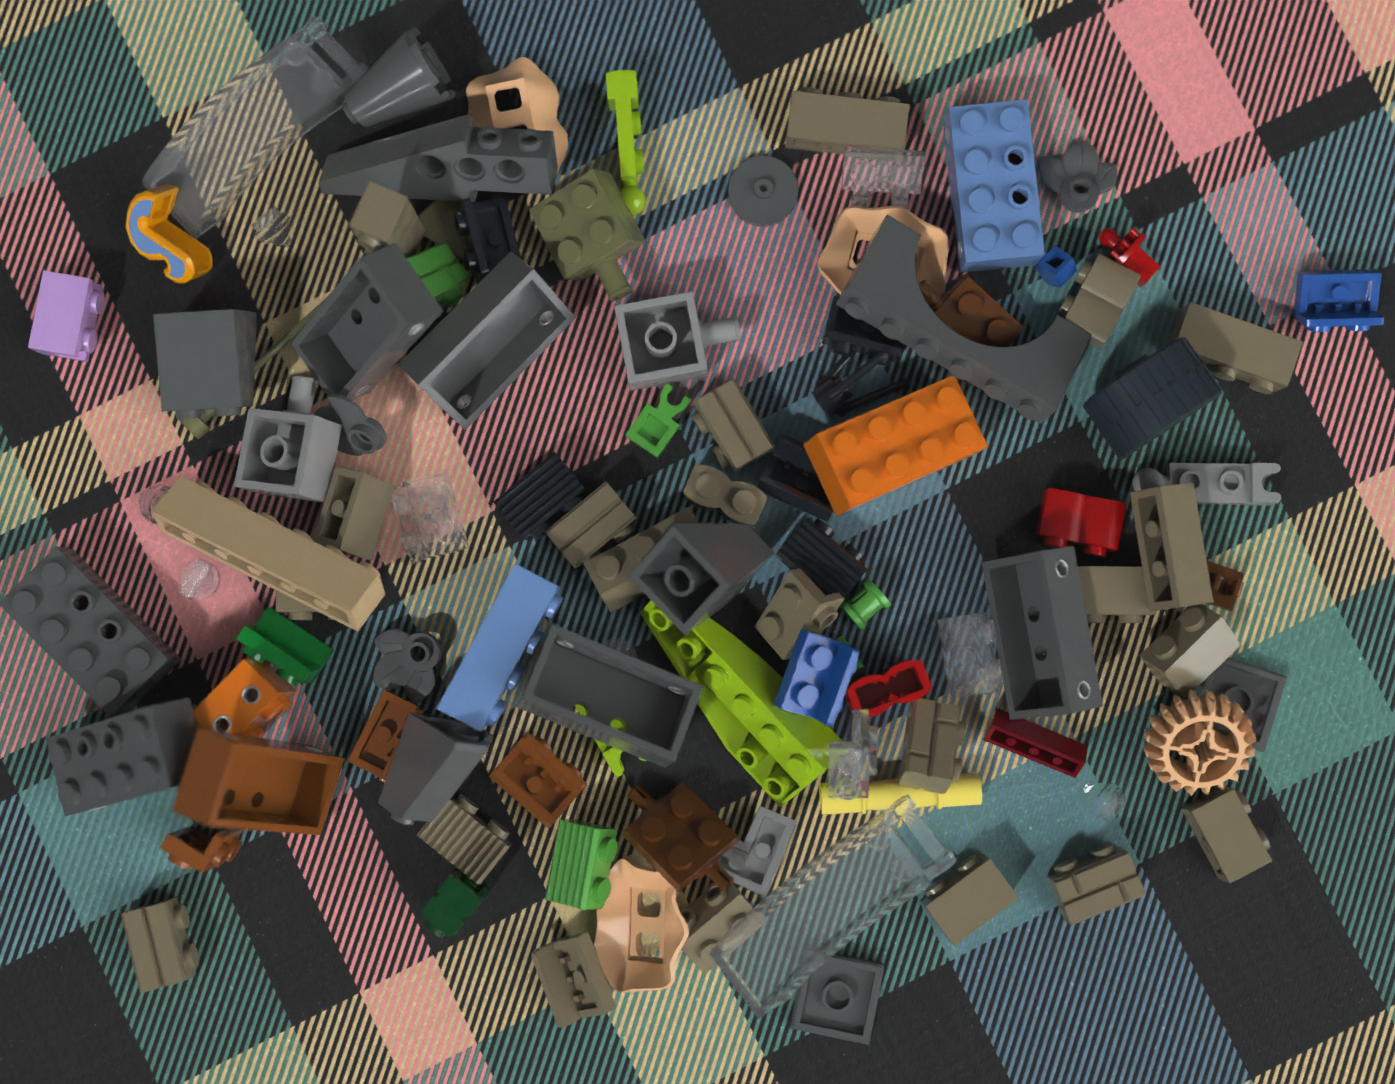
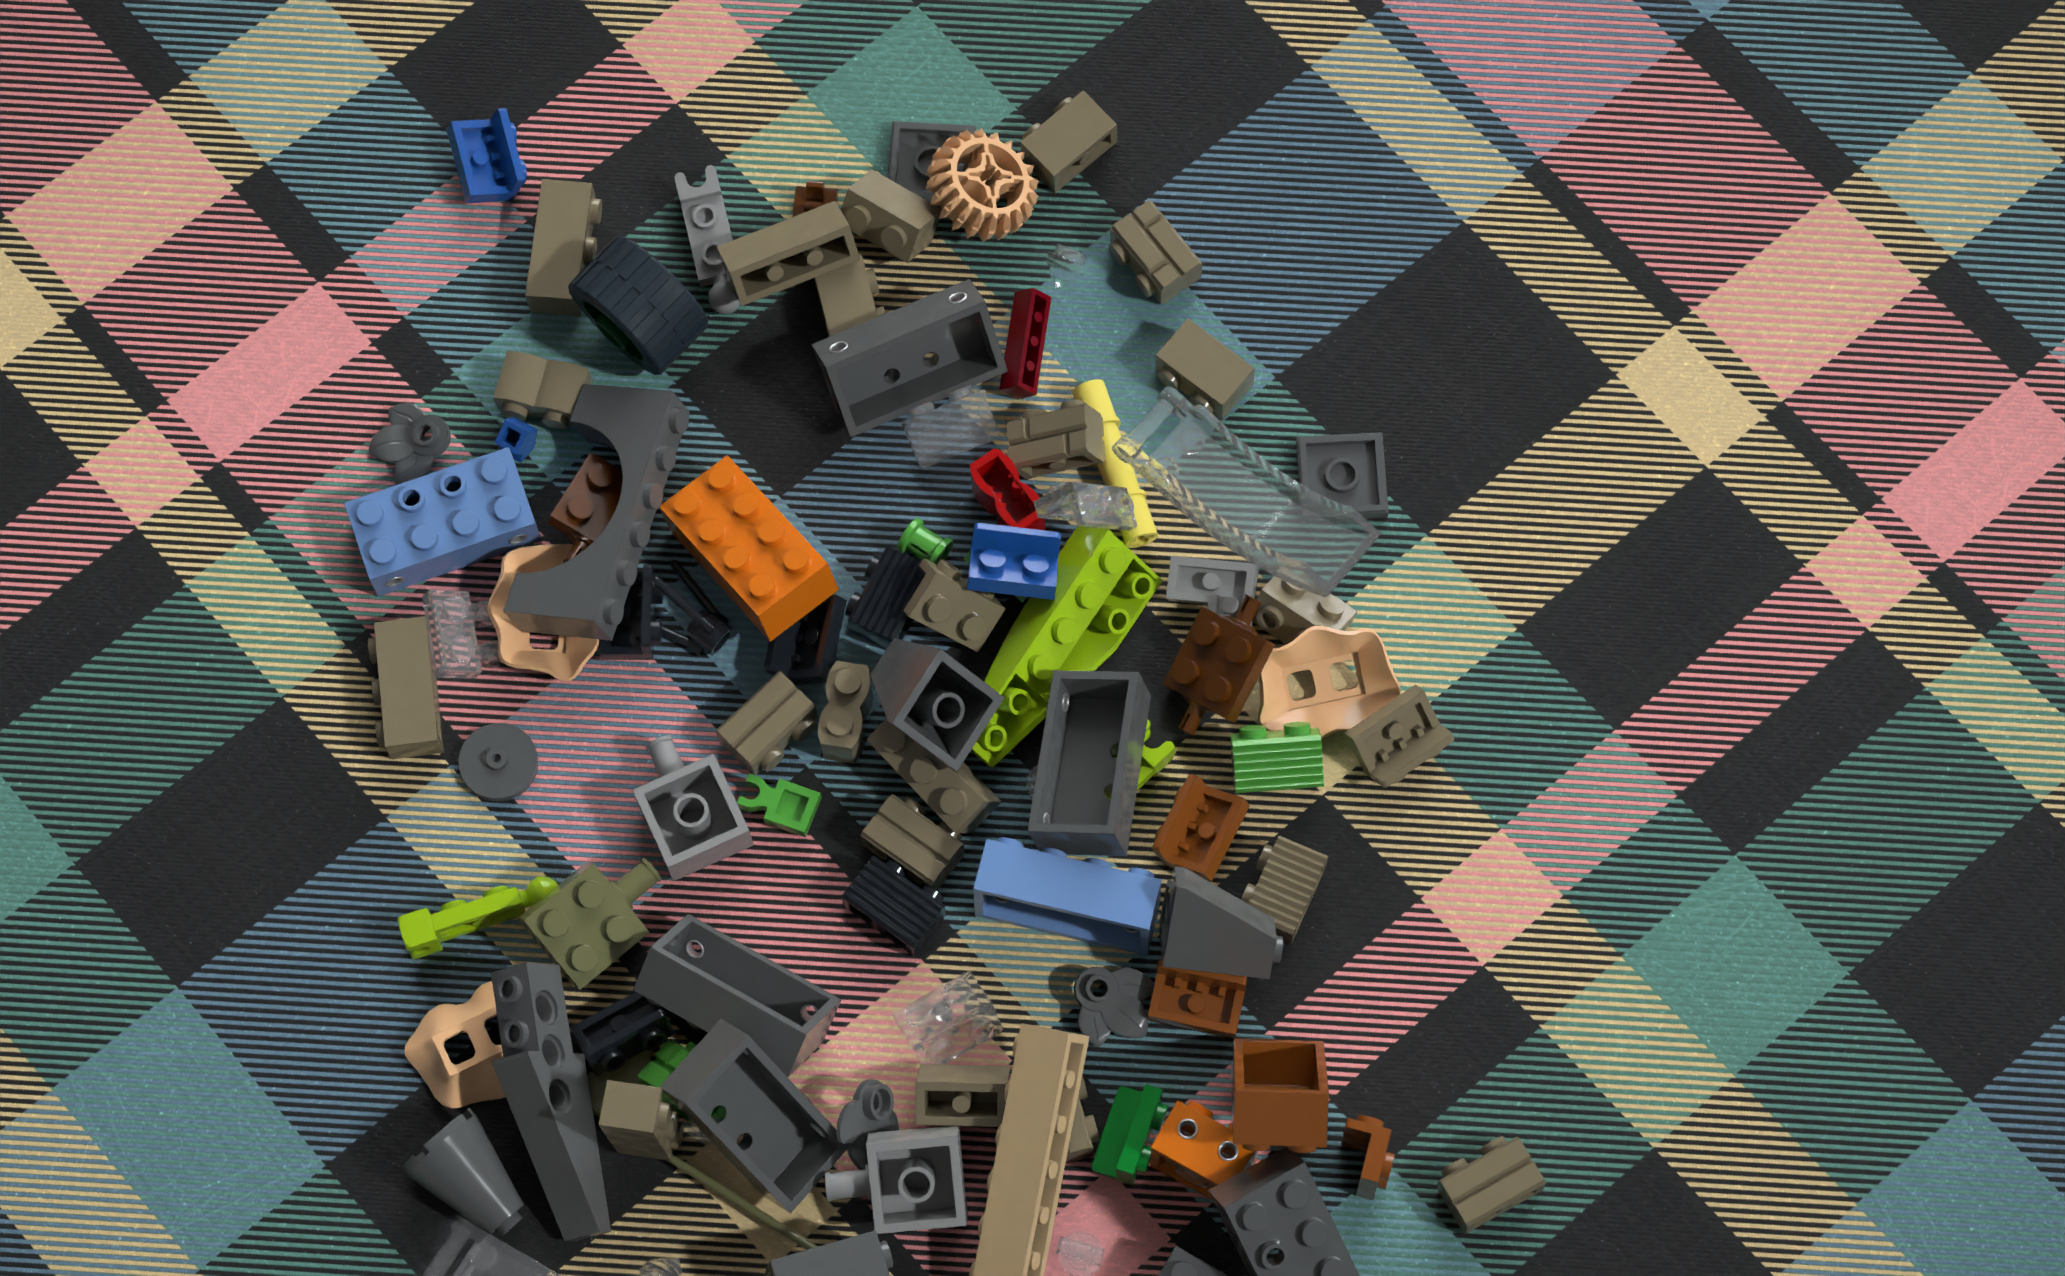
camera: 100 degrees left, 15 degrees down
dark green brick [421,869,490,938] -> none
red brick [1035,488,1127,558] -> none
red piece [1099,227,1161,288] -> none

